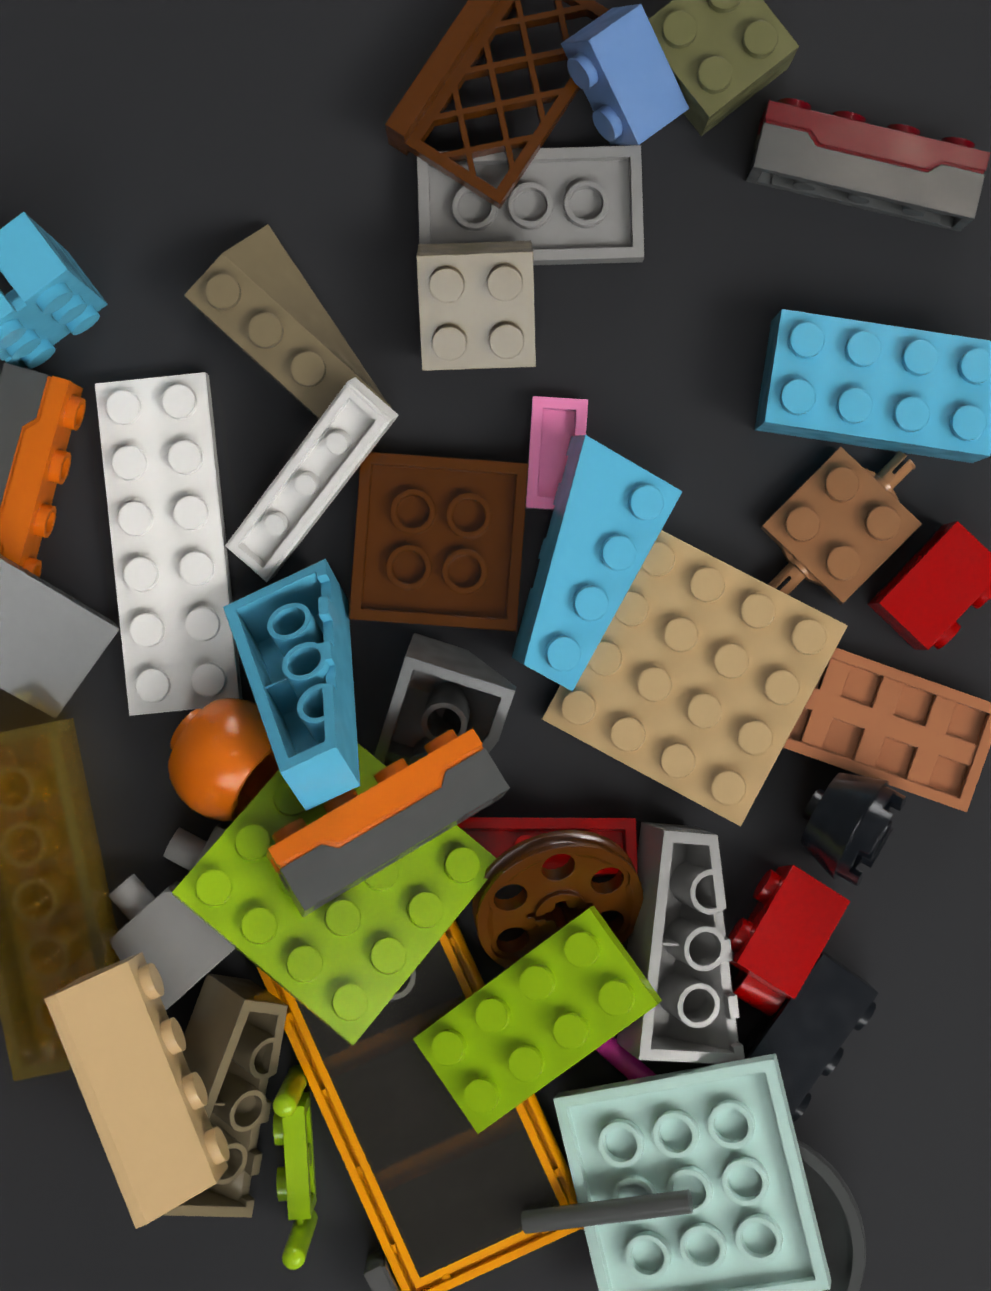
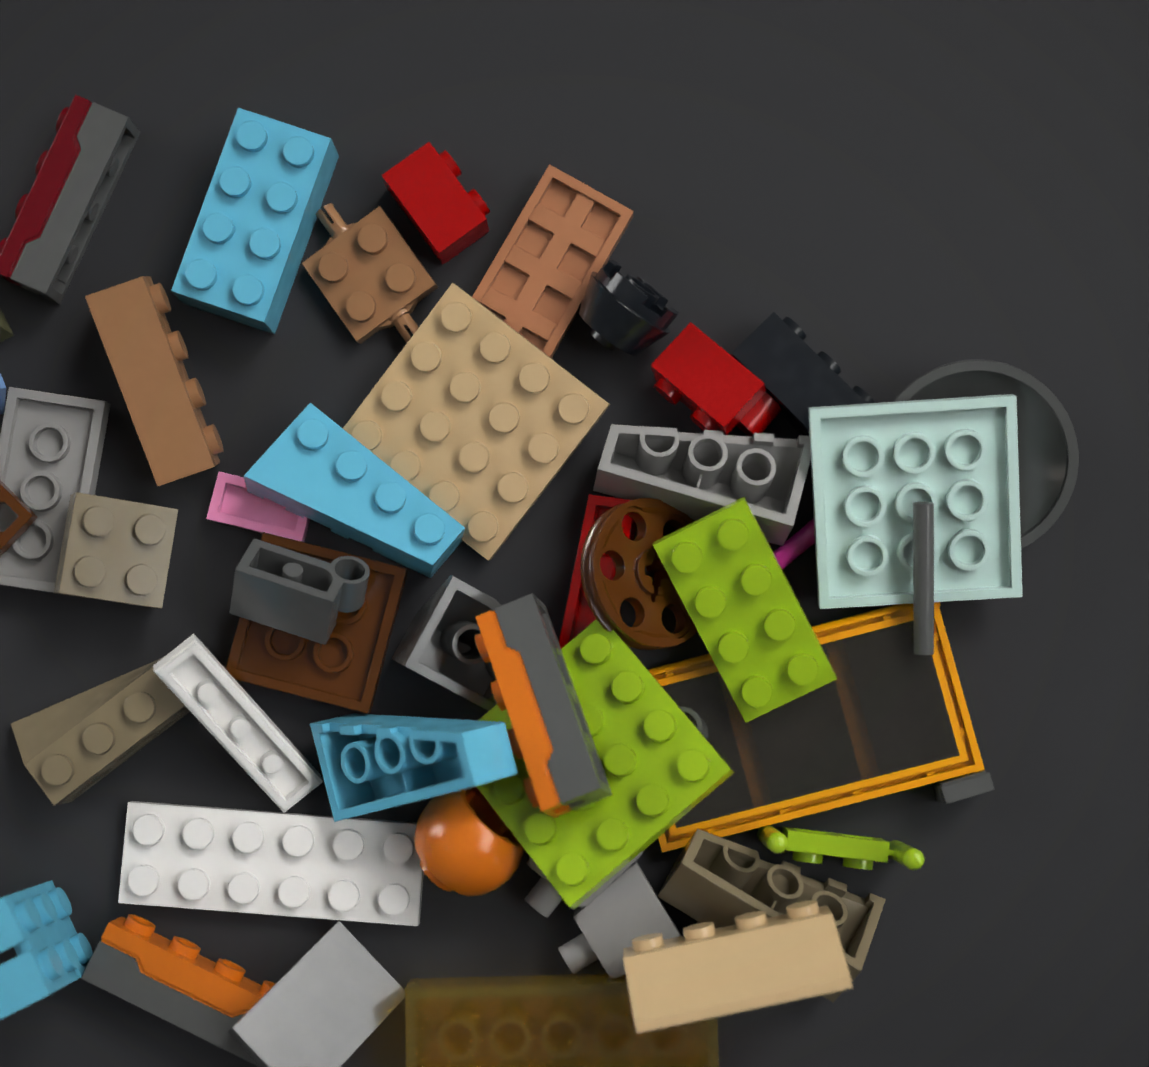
camera: 75 degrees left, 5 degrees down
none -> medium nougat wedge [85,276,224,486]
none -> dark grey hinge [230,538,370,645]

